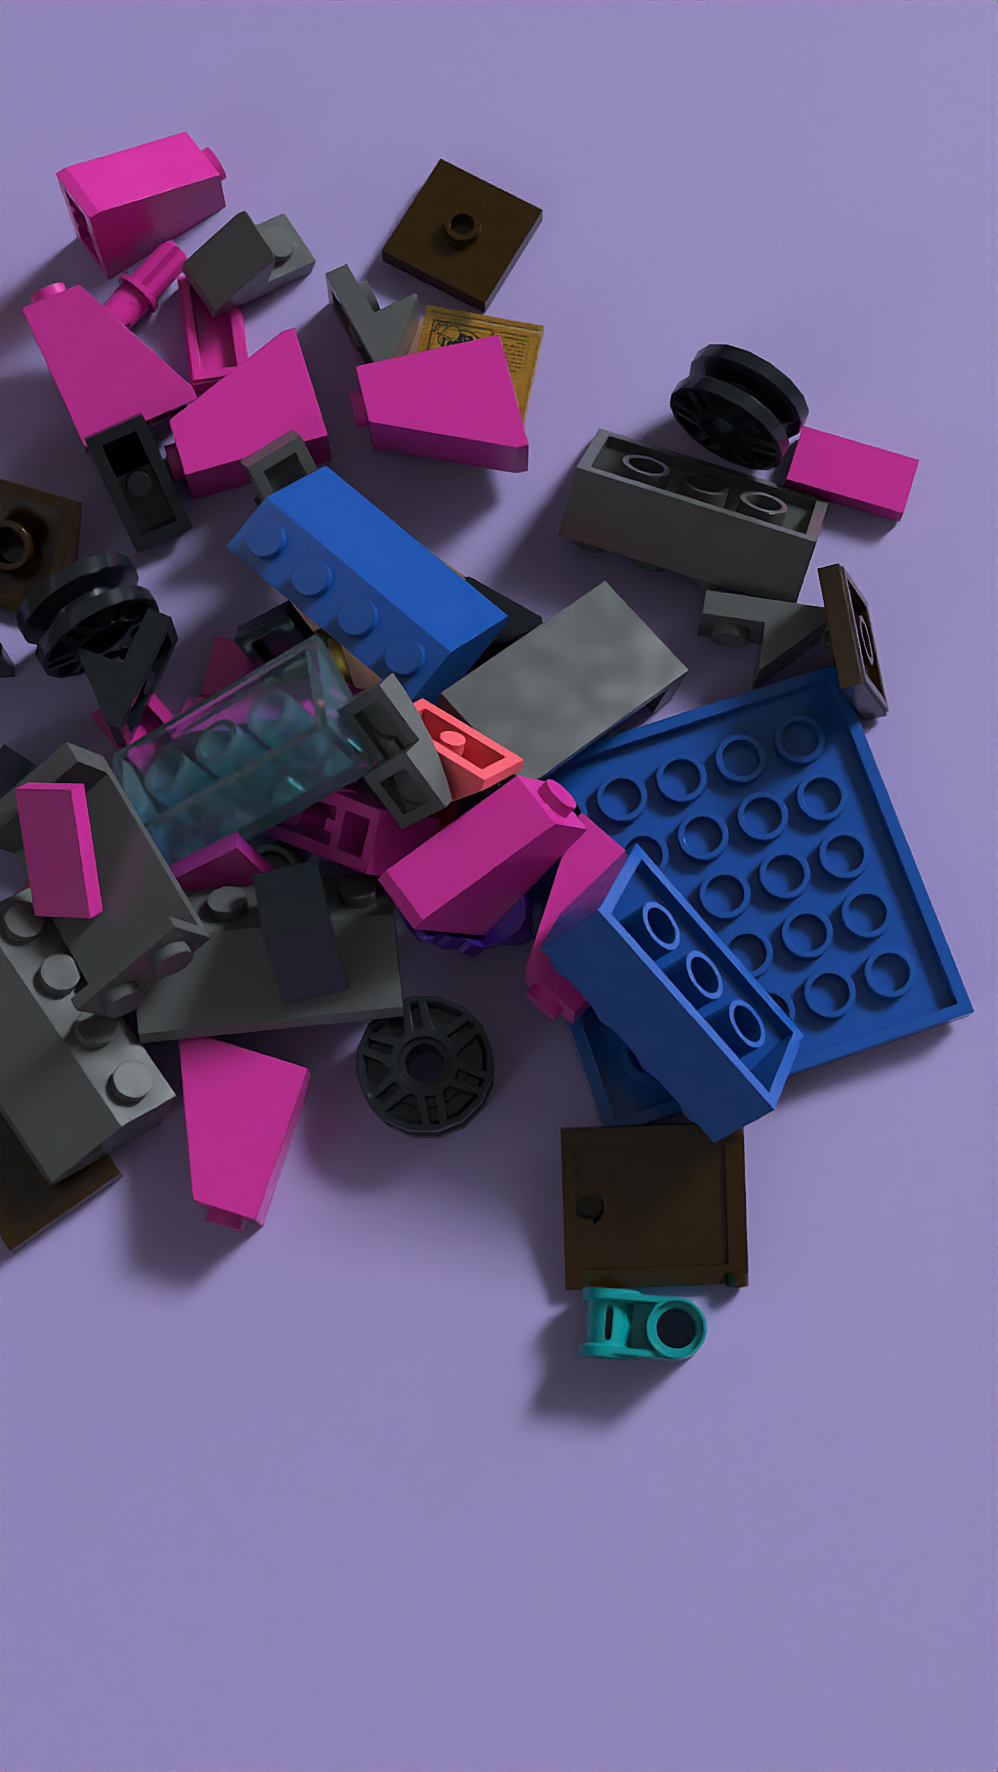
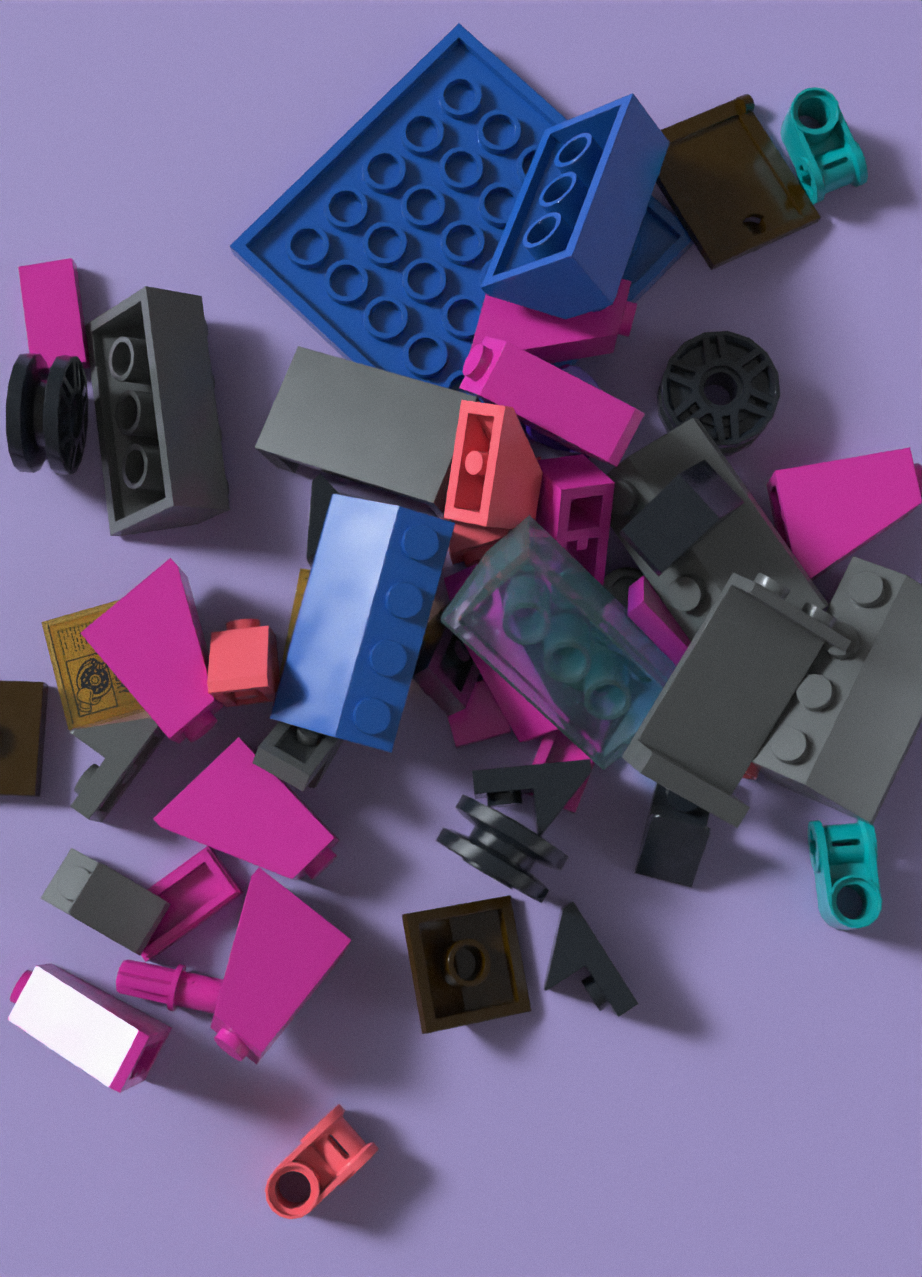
camera: 110 degrees left, 5 degrees up
dark pink tile [15,783,103,919] -> none
black slope [84,412,193,552] -> none
dark grey slope [337,673,452,830] -> none
dark grey slope [697,590,828,688] -> none
dark brown plate [817,563,889,721] -> none
none -> coral slope [207,619,280,707]

